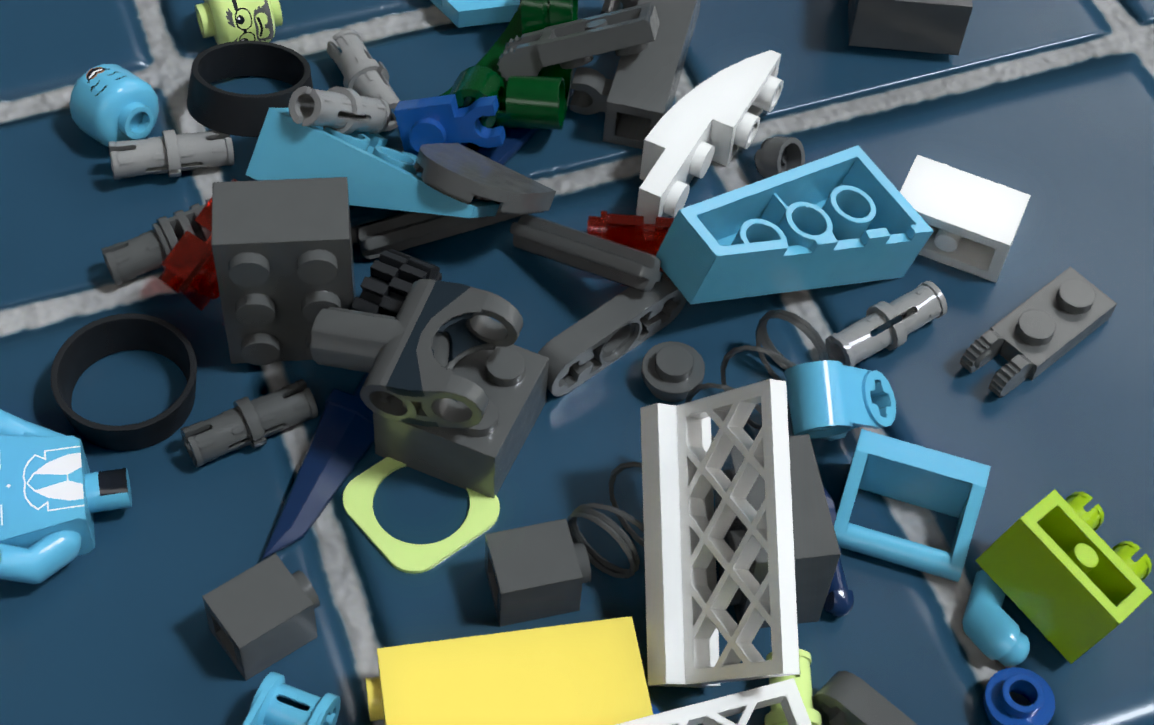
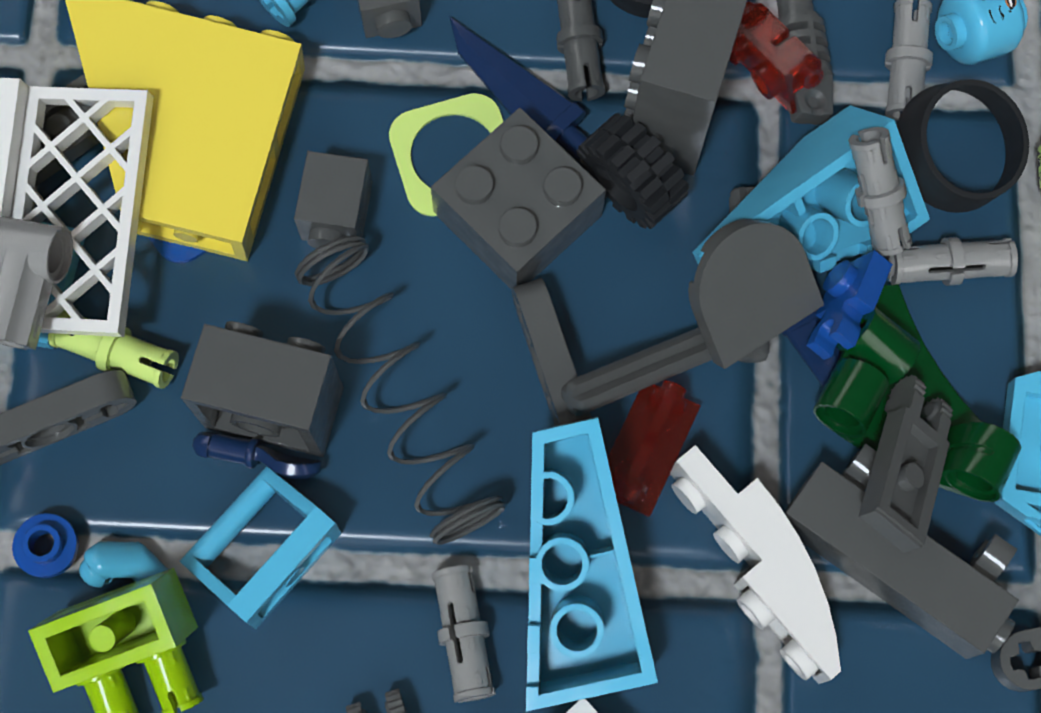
camera: 115 degrees right, 20 degrees up
dark grey connector [310,279,523,428] -> none
white fence [640,379,800,688] -> none
dark grey plate [641,341,705,402] -> none
dark grey hinge [754,136,805,179] -> none
medium azure piece [784,360,896,441] -> none

